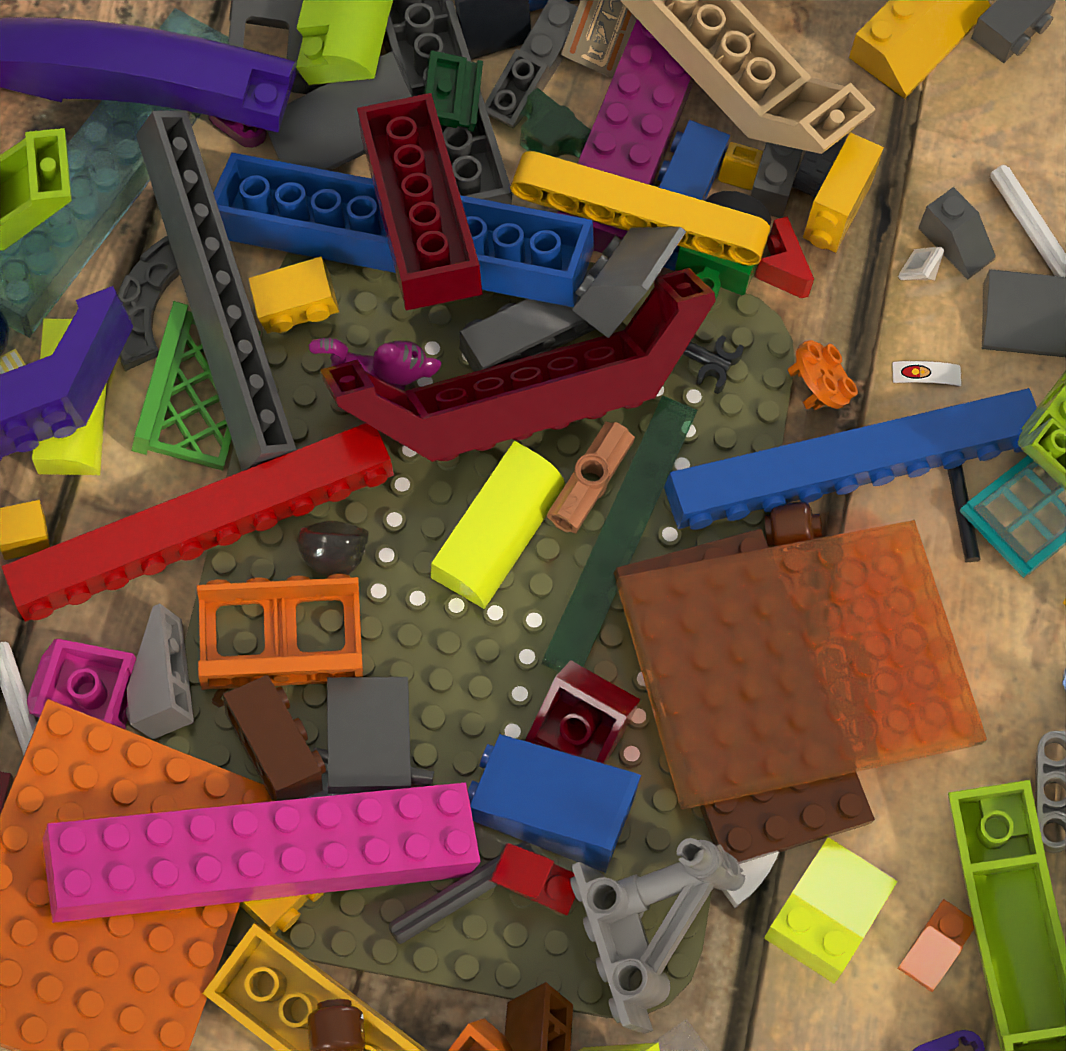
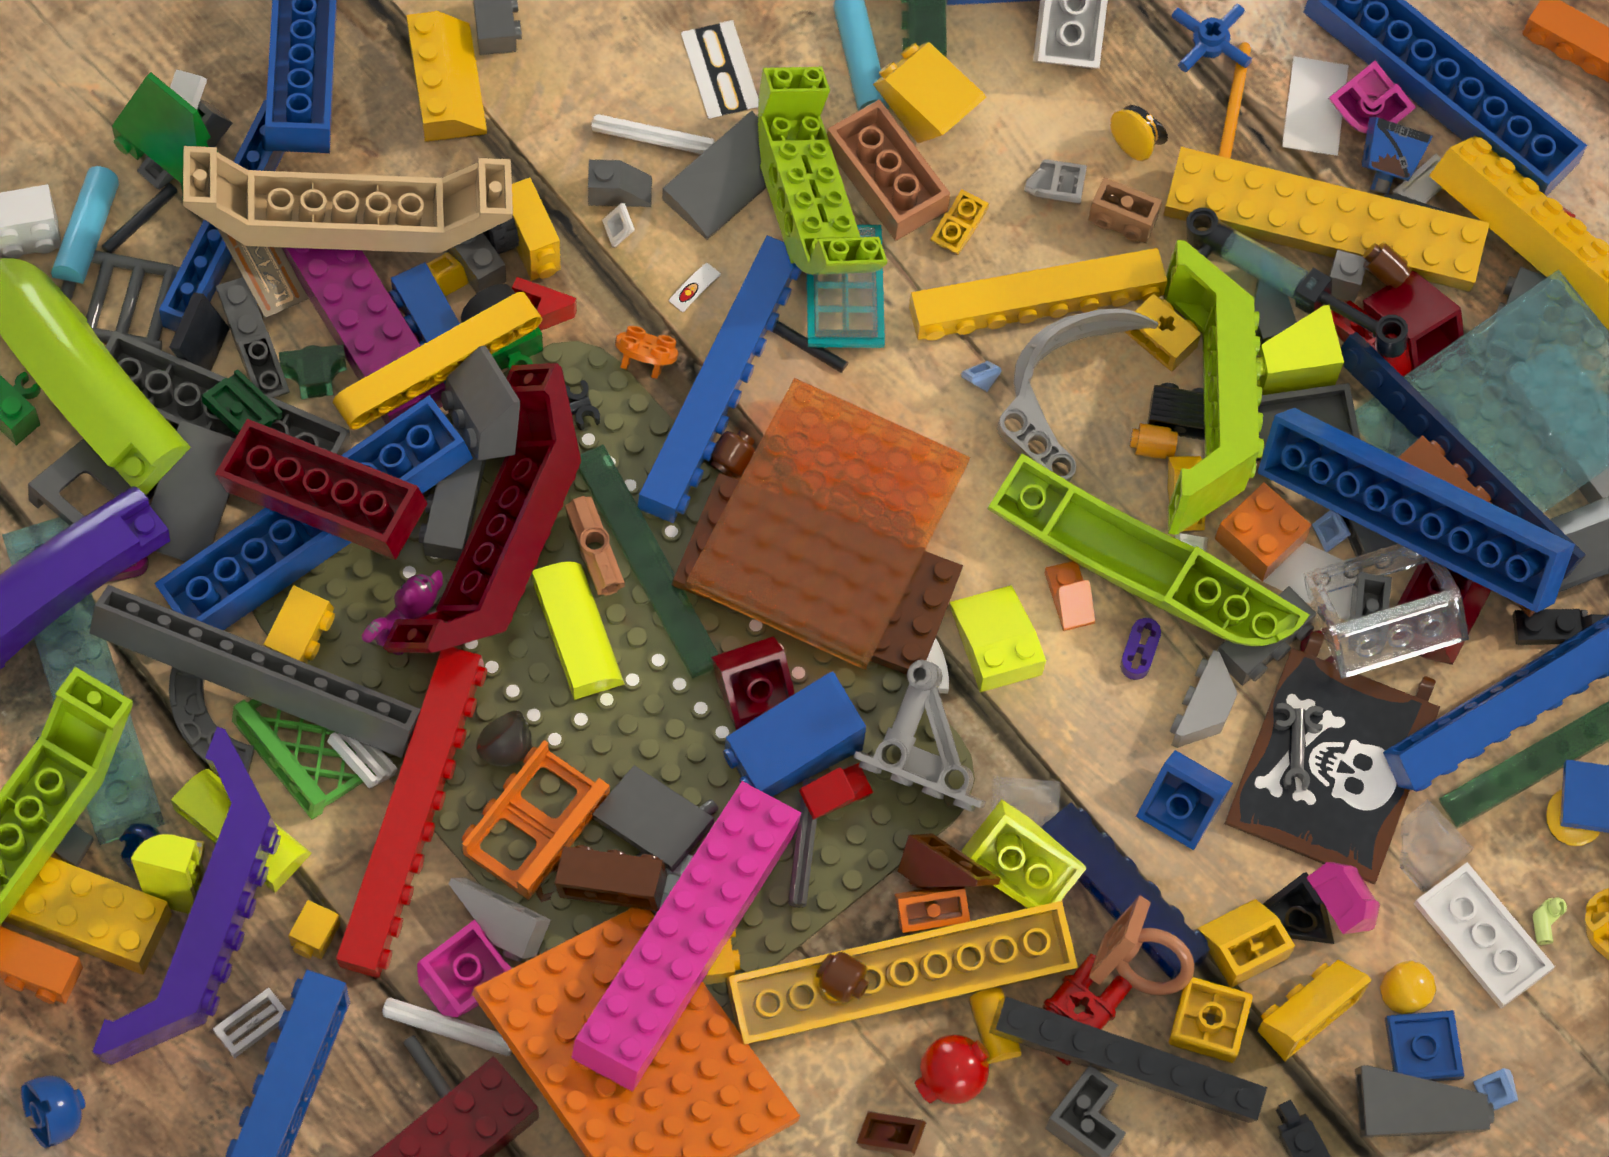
camera: 50 degrees left, 0 degrees up
none -> white tile [327,732,398,789]

